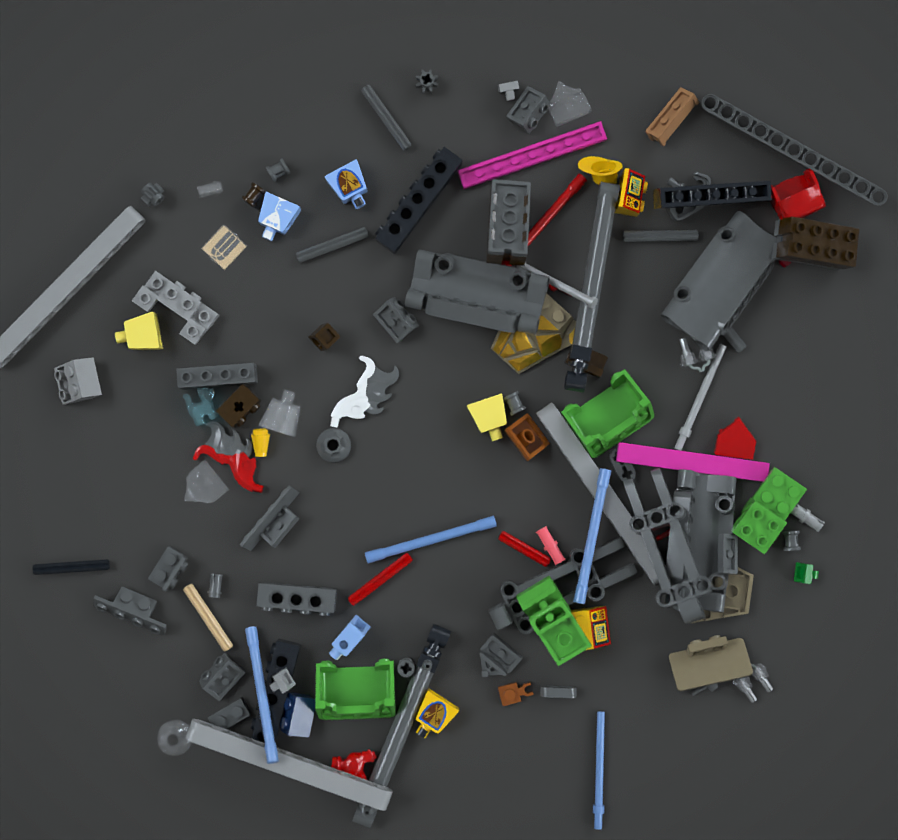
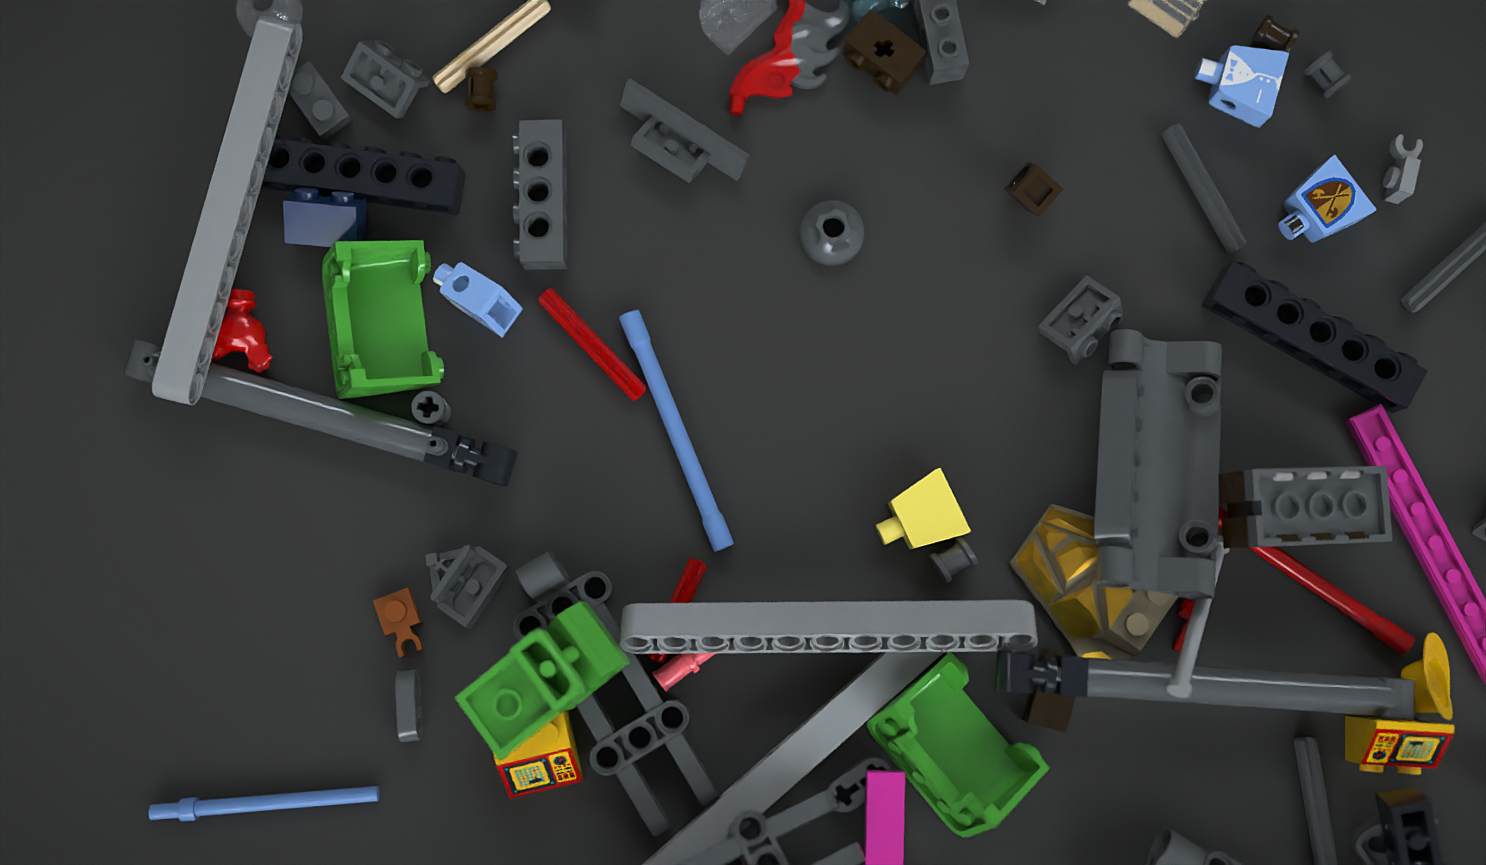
camera: 85 degrees right, 5 degrees down
dark grey pin [207,574,223,598] -> none
medium blue piece [245,626,279,764] -> none
yellow cone [251,428,270,457] -> none
clear torso [259,390,300,437] -> none
light grey tile [269,668,296,694] -> none
piece [330,356,399,428] -> none
torso [415,688,459,738] -> none
dark orange slope [504,413,550,461] -> none
medium blue piece [573,468,611,604] -> none
none -> dark brown bush [465,67,498,112]
none -> light grey beam [619,600,1038,654]
none -> light grey plate [1383,134,1423,204]

